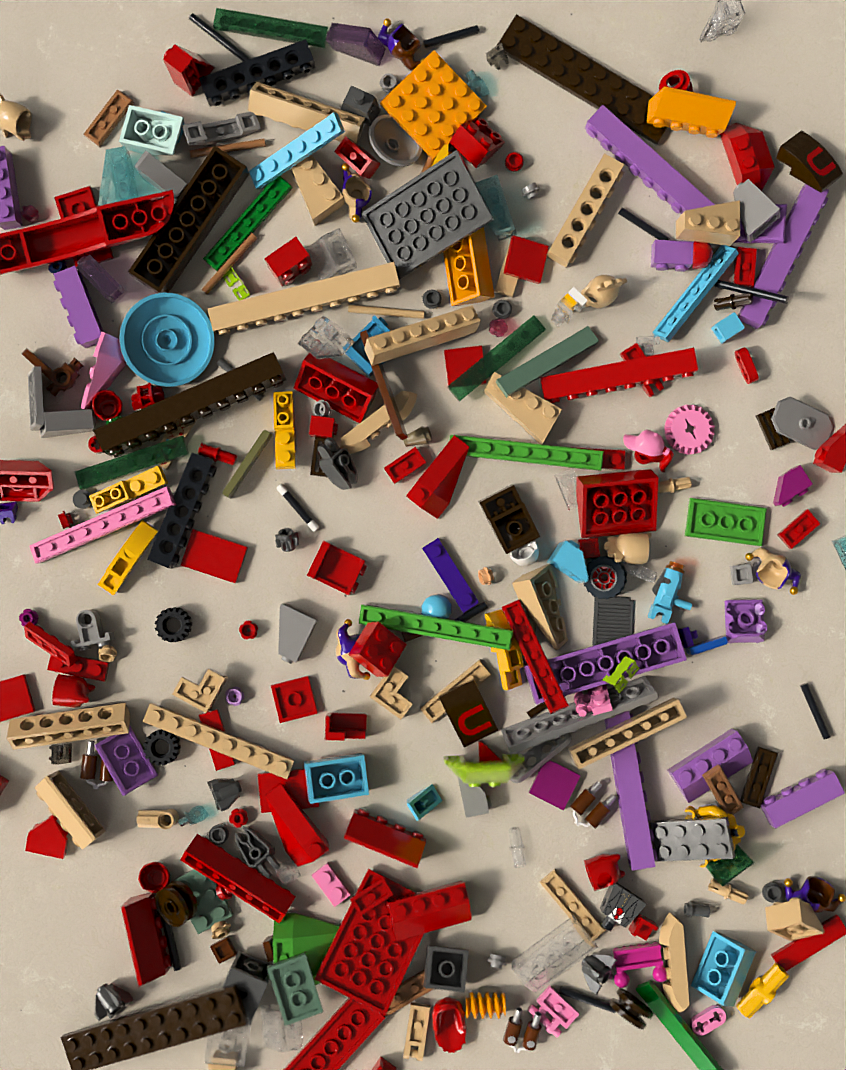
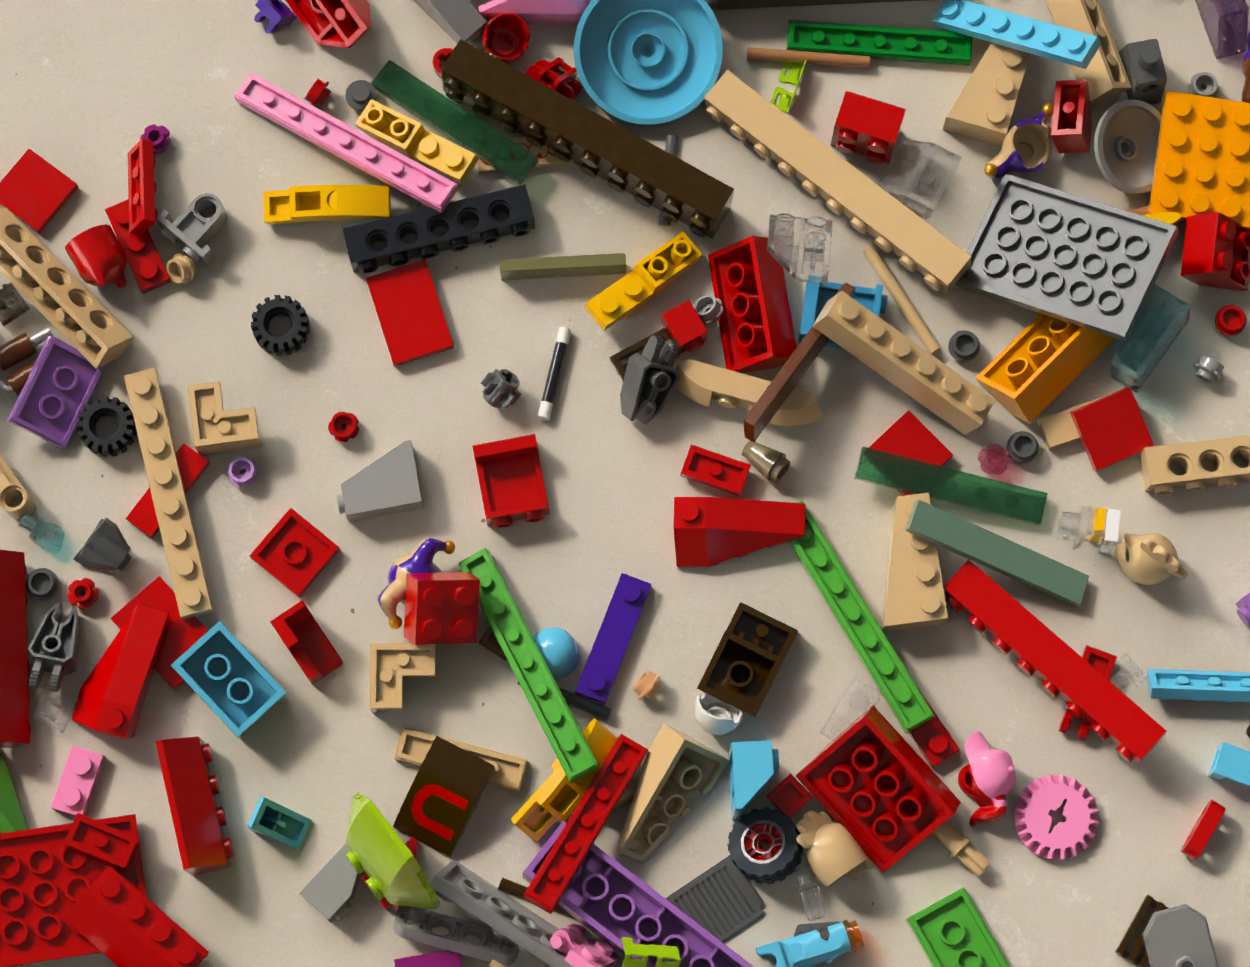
camera: 55 degrees right, 10 degrees down
red axle [198,443,237,465] -> none

